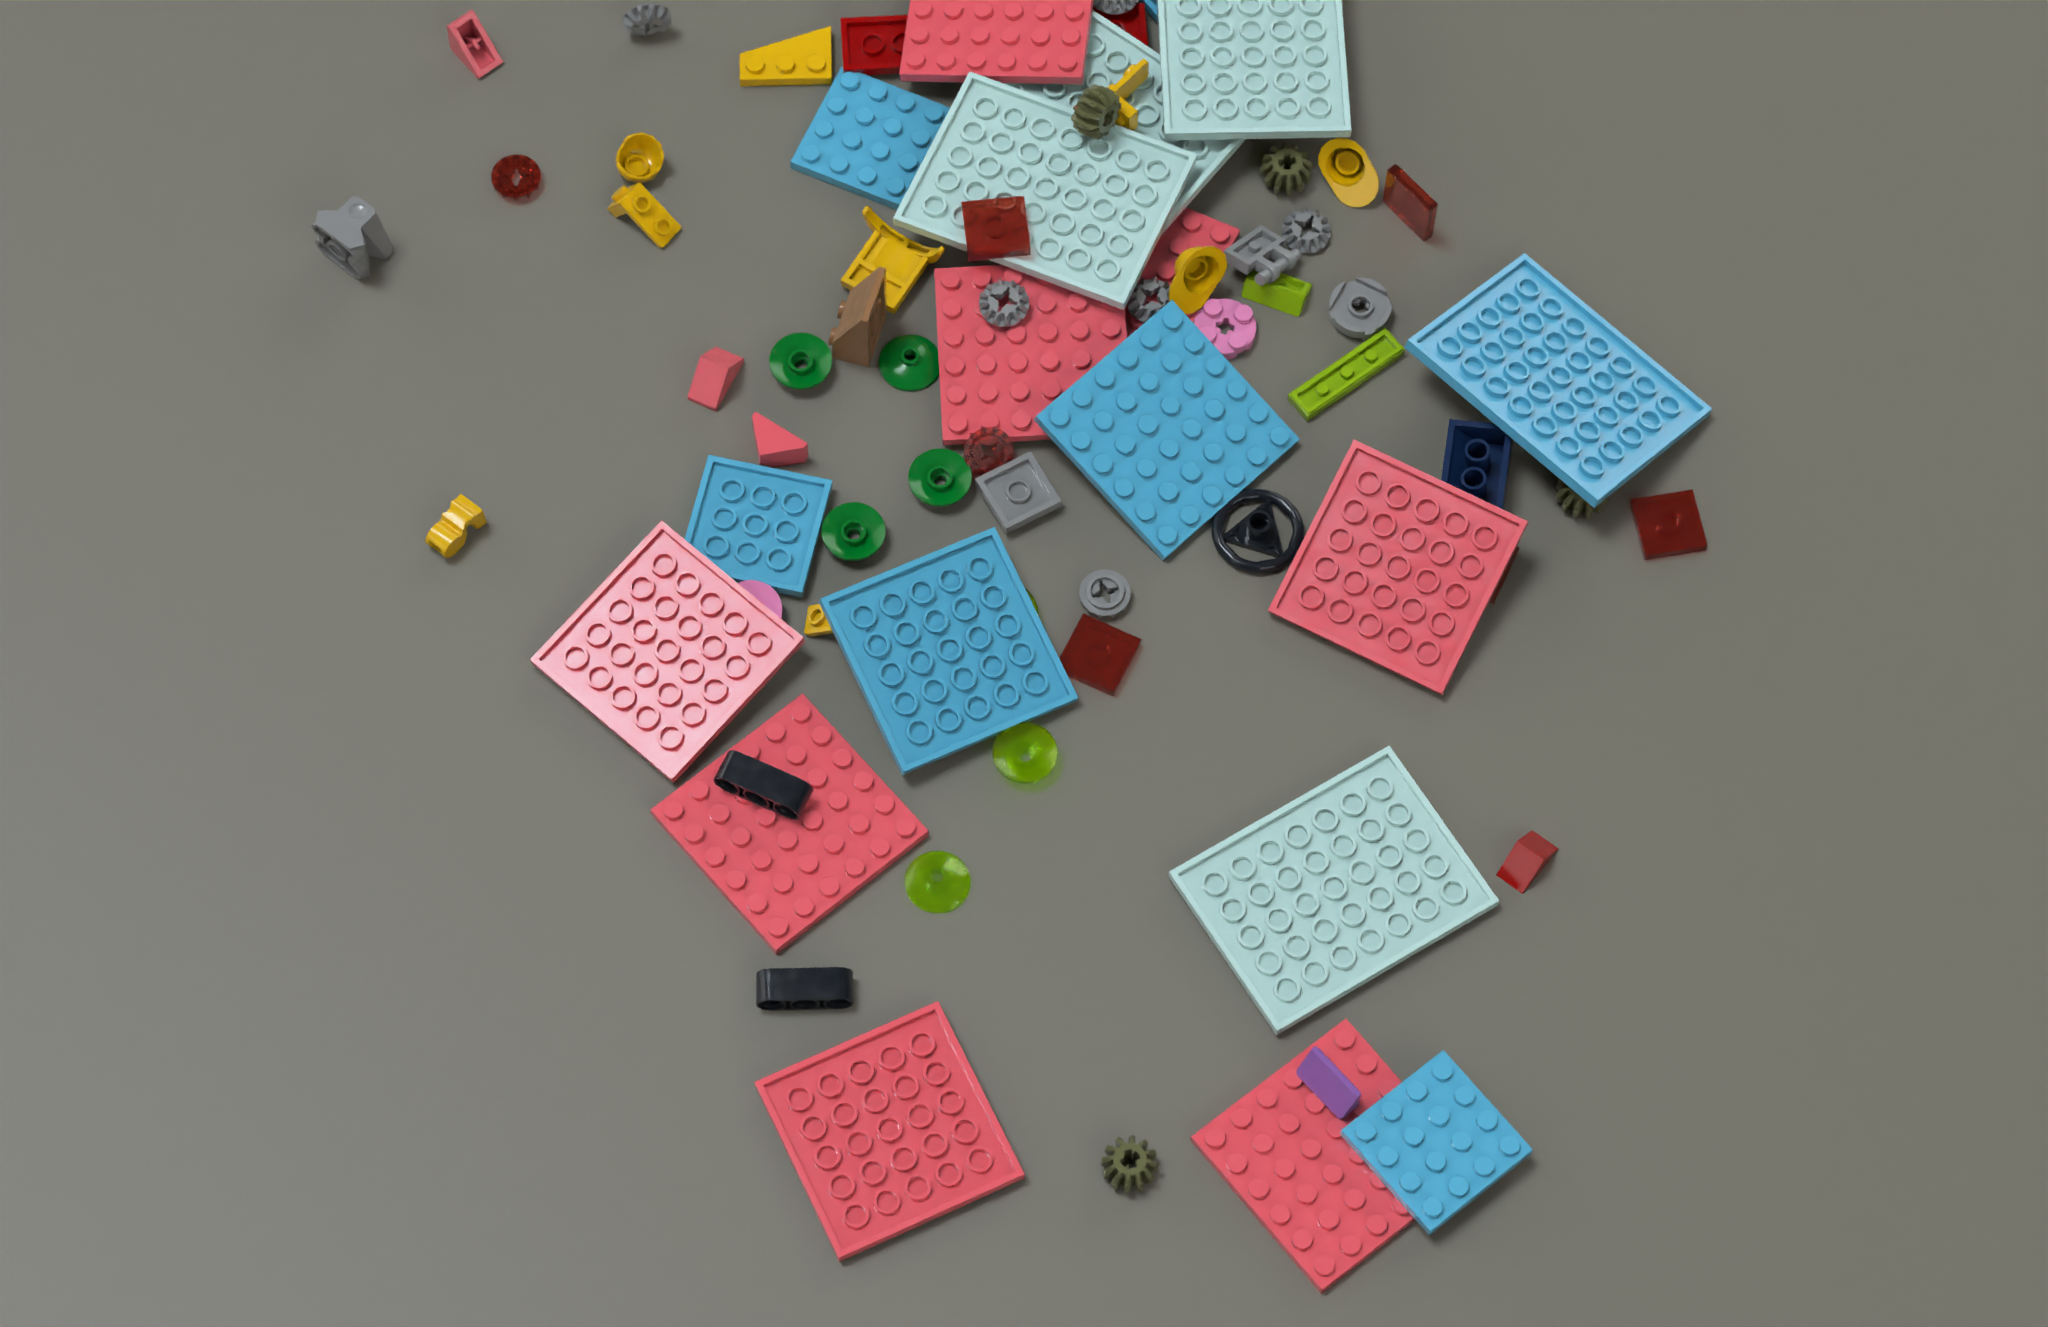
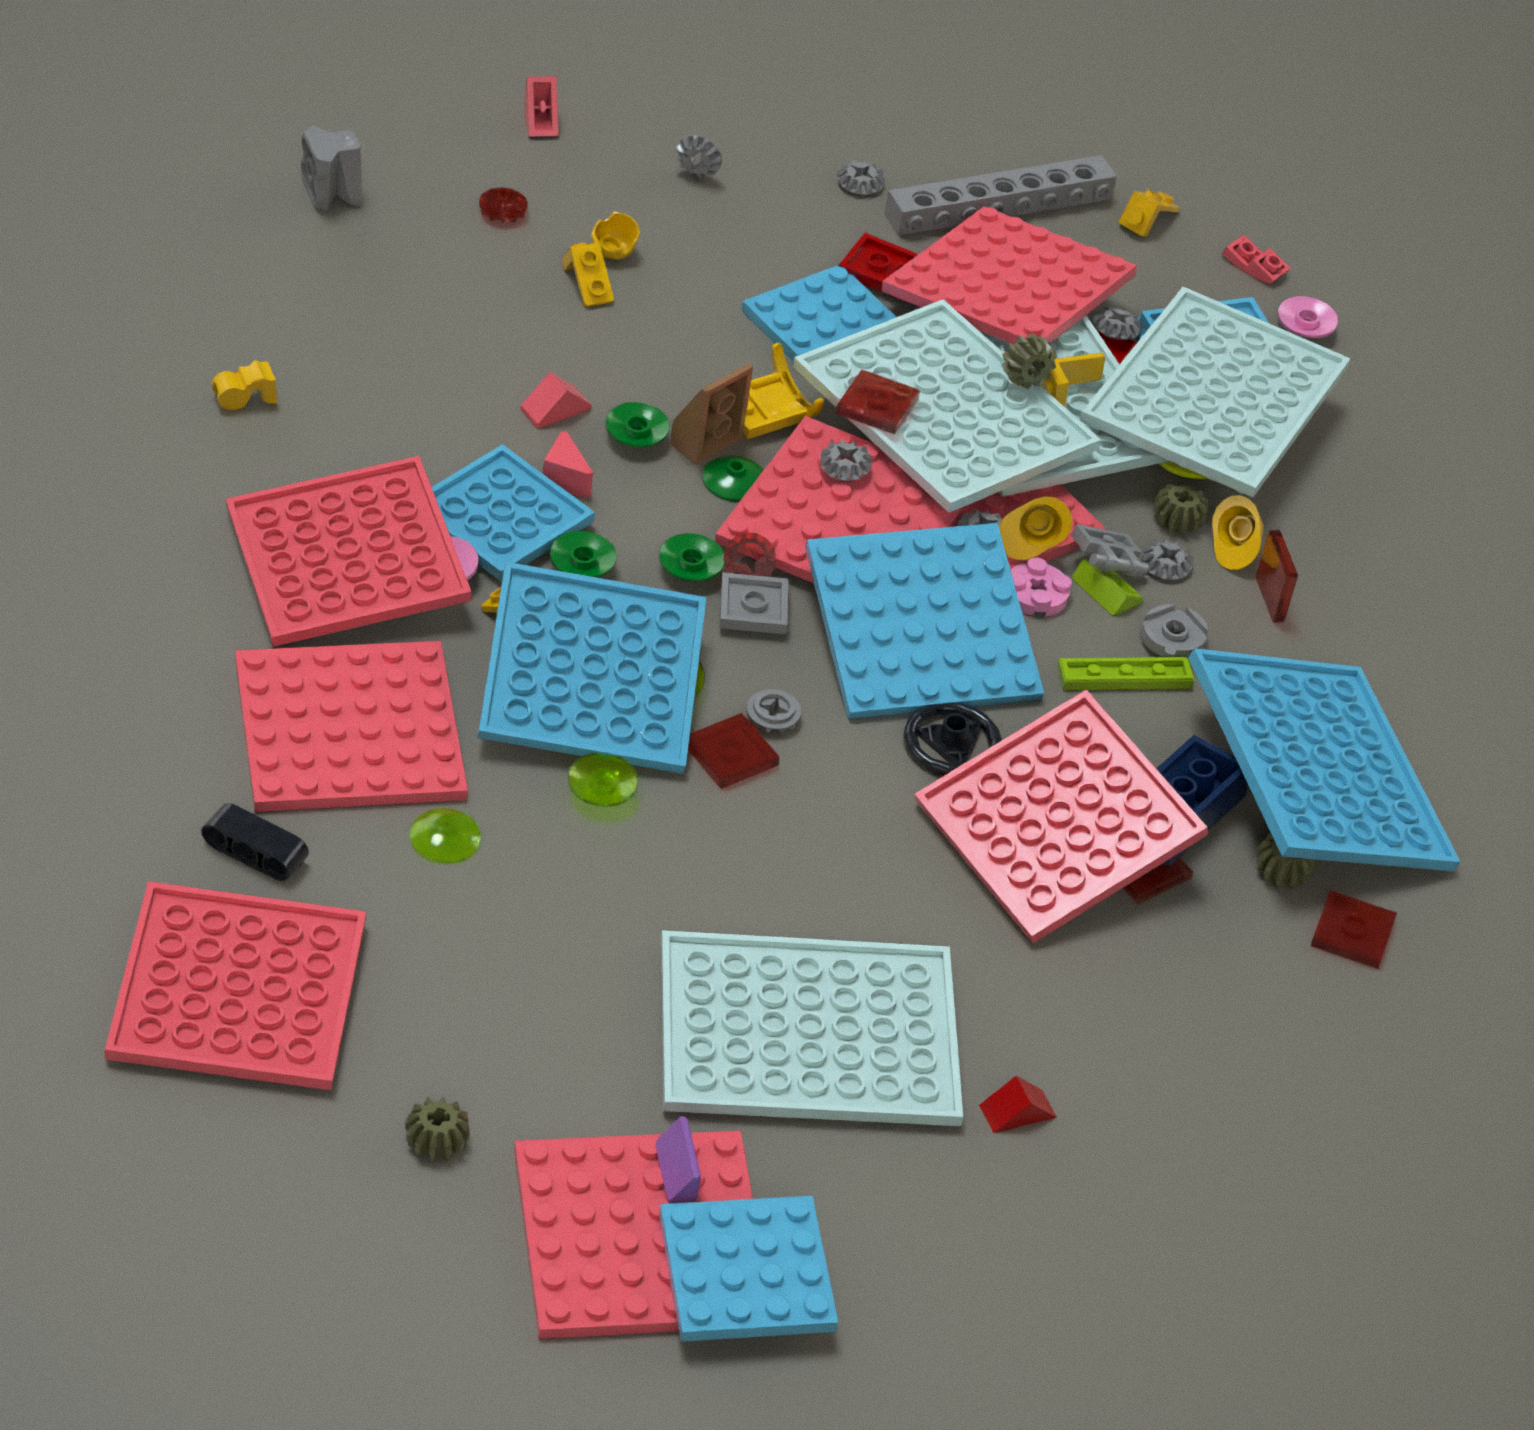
camera: 25 degrees right, 20 degrees down
black beam [713,750,813,820] -> none
yellow wing [740,26,832,86] -> none

